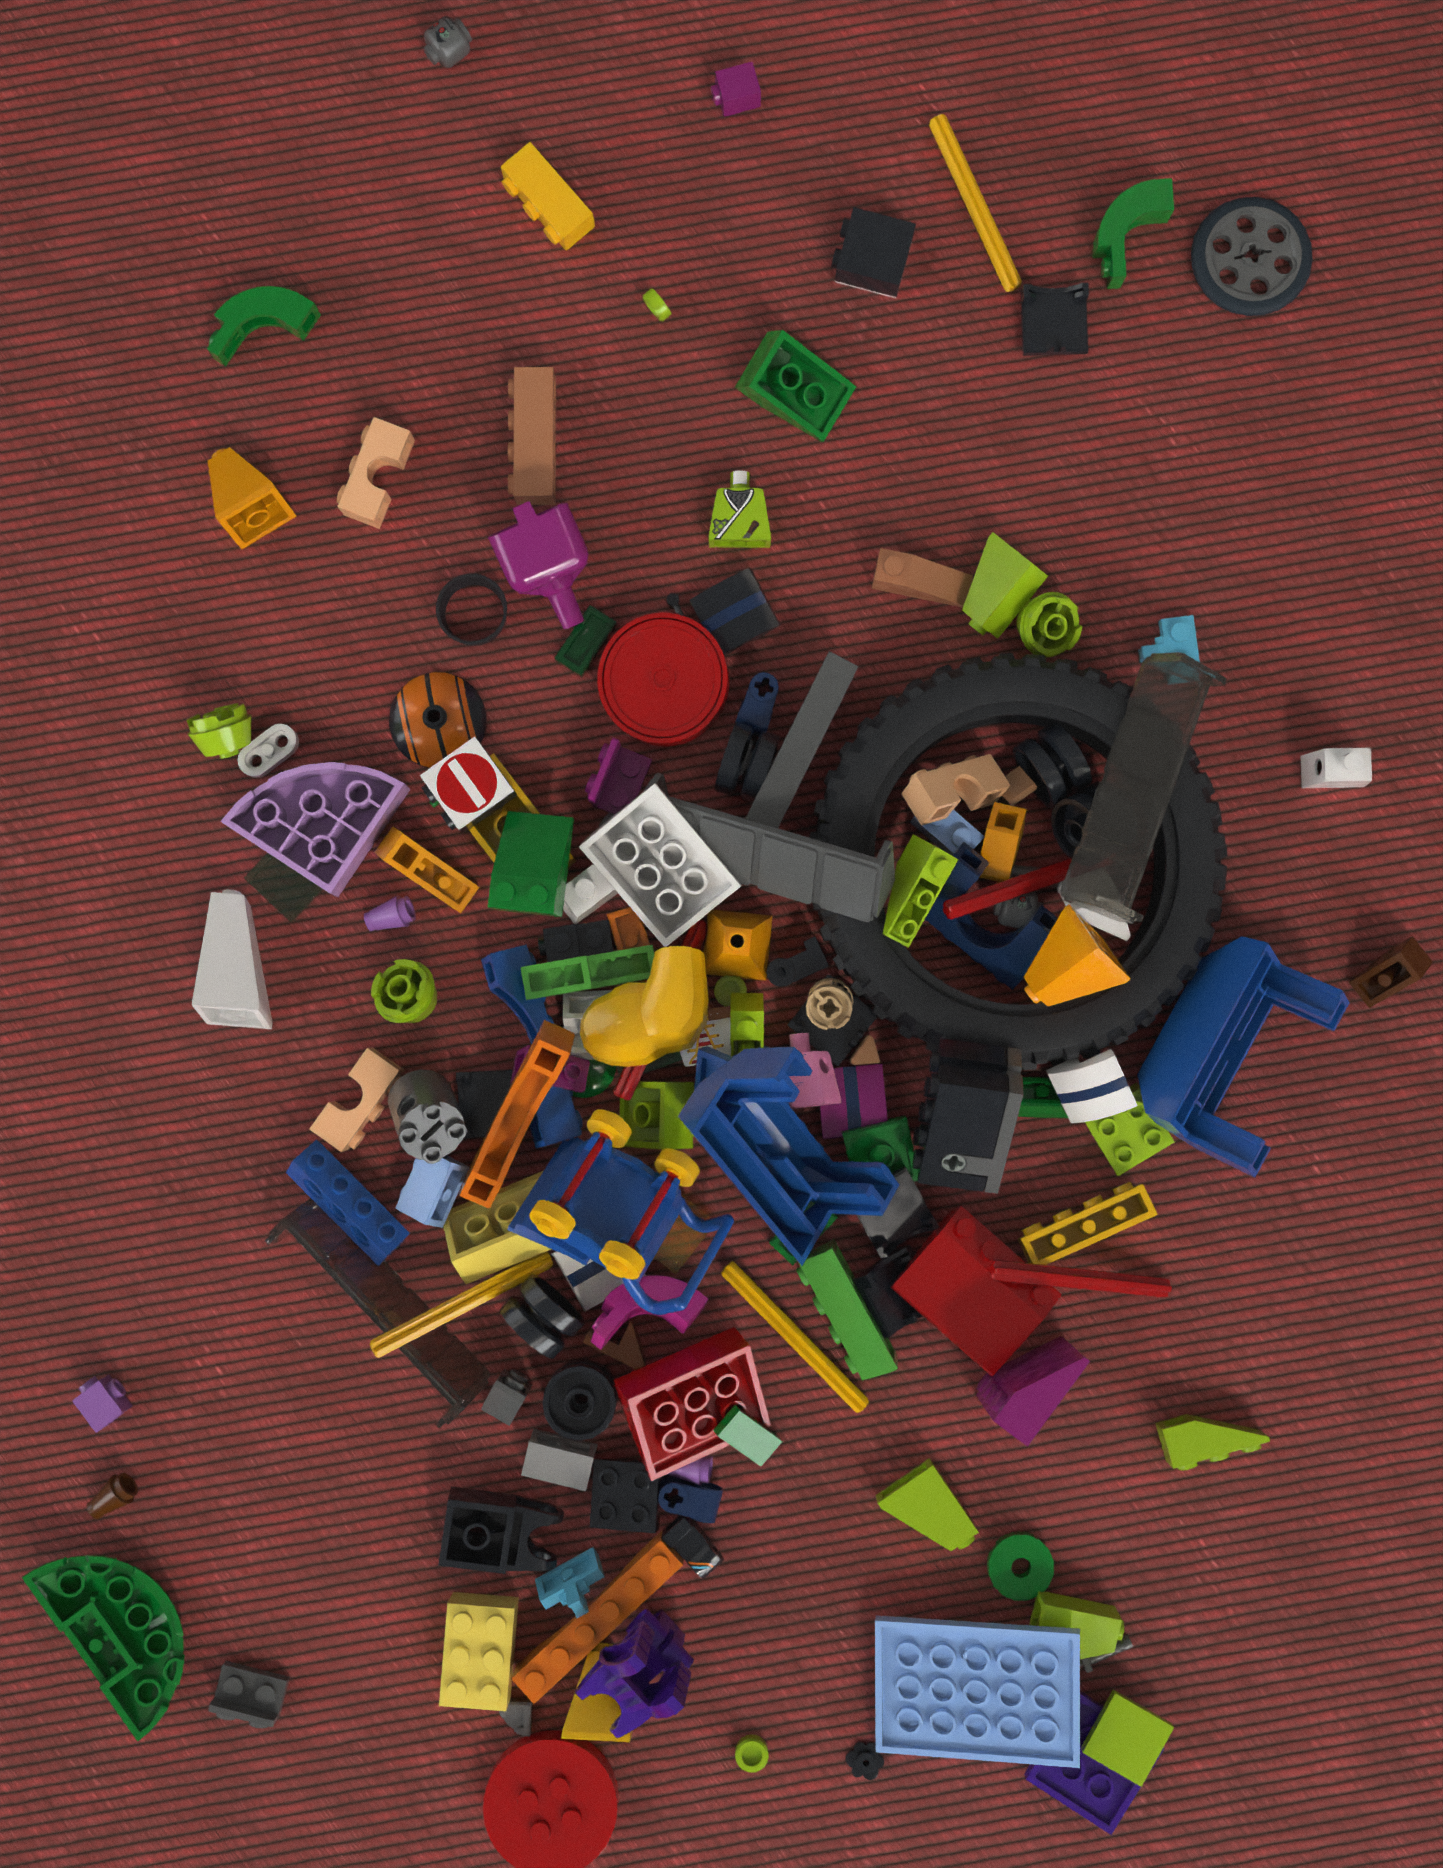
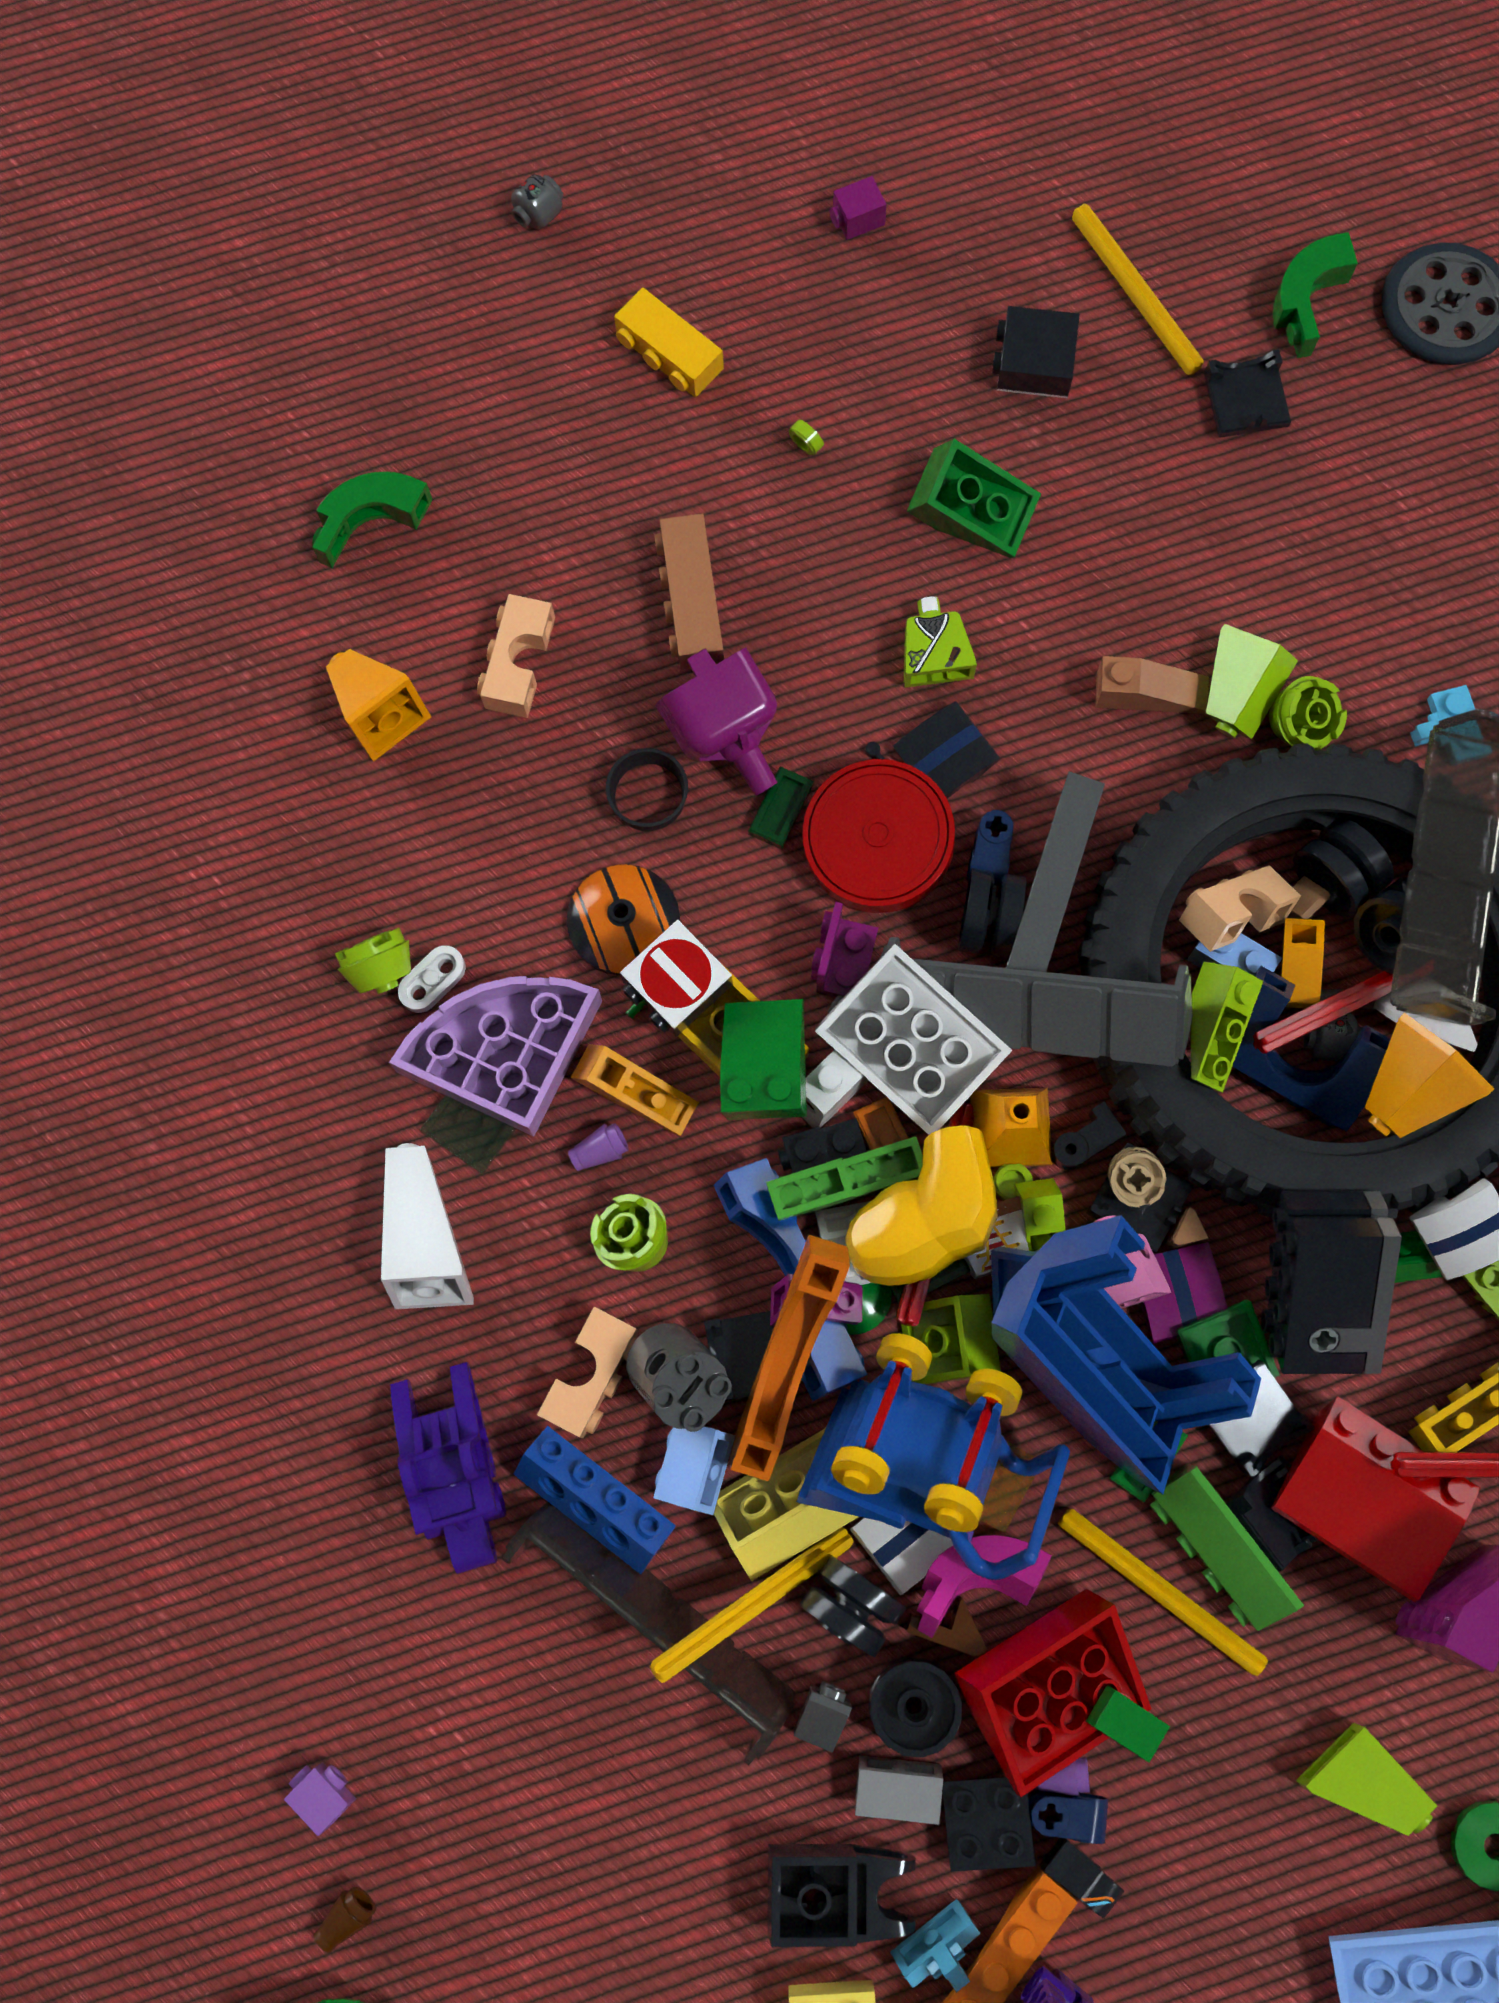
camera: 10 degrees left, 10 degrees down
none -> dark purple piece [390,1362,506,1574]

